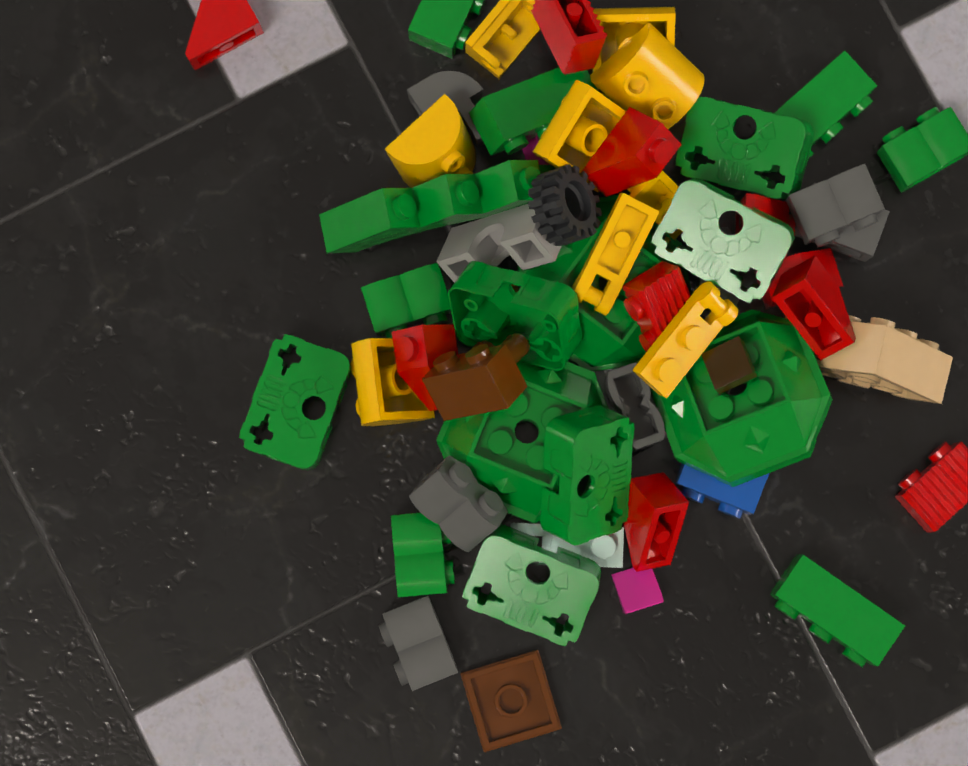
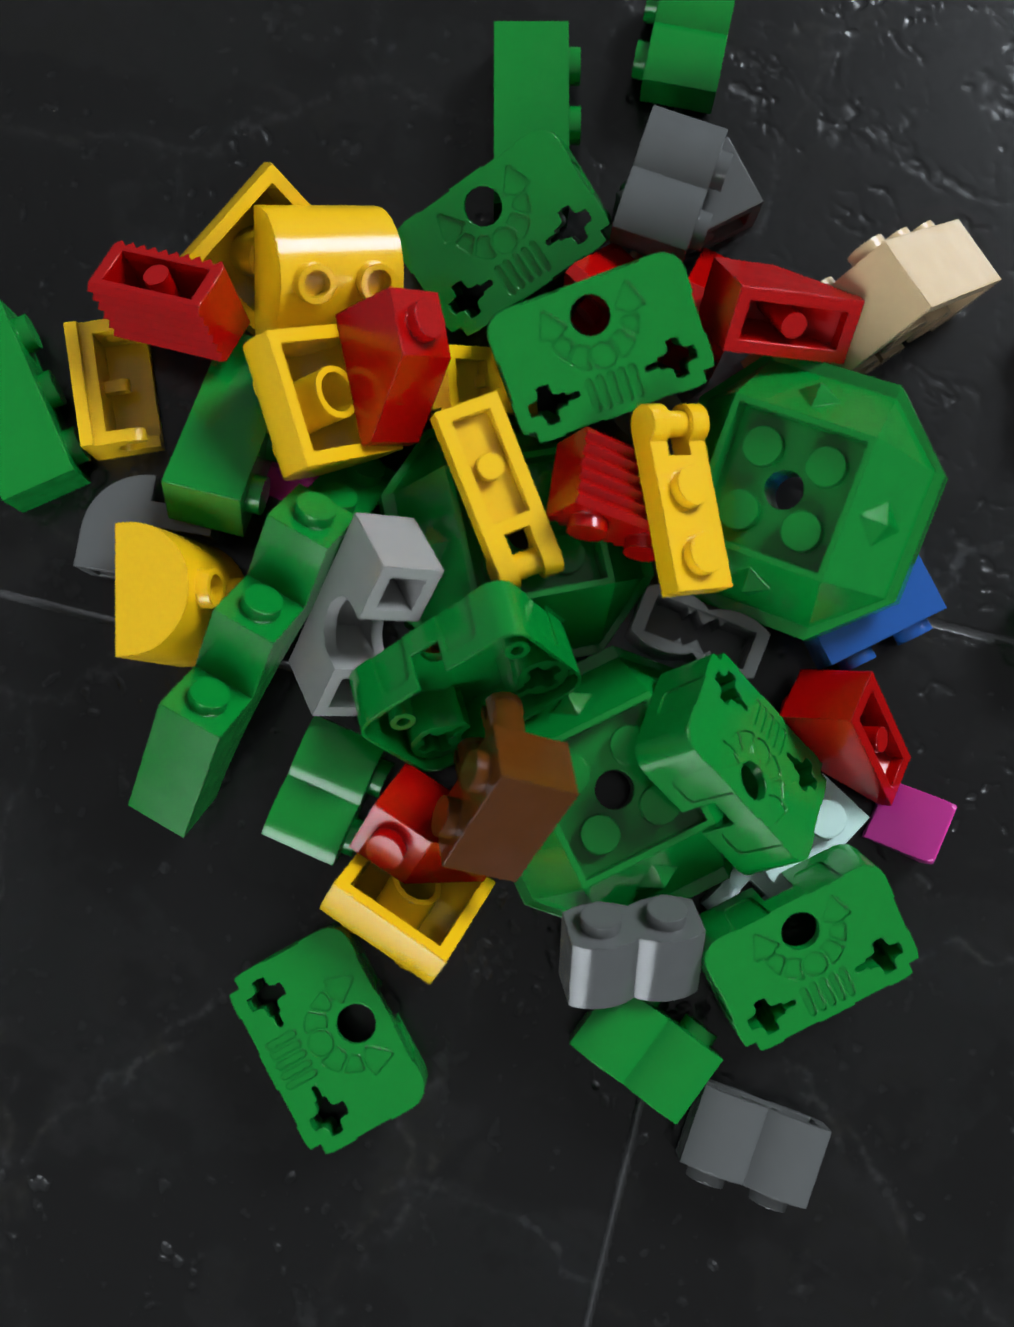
camera: 50 degrees left, 0 degrees up
reddish brown tile [460,649,562,752] -> none
black tyre [528,164,602,246] -> none
dark brown tile [701,336,757,394] -> none

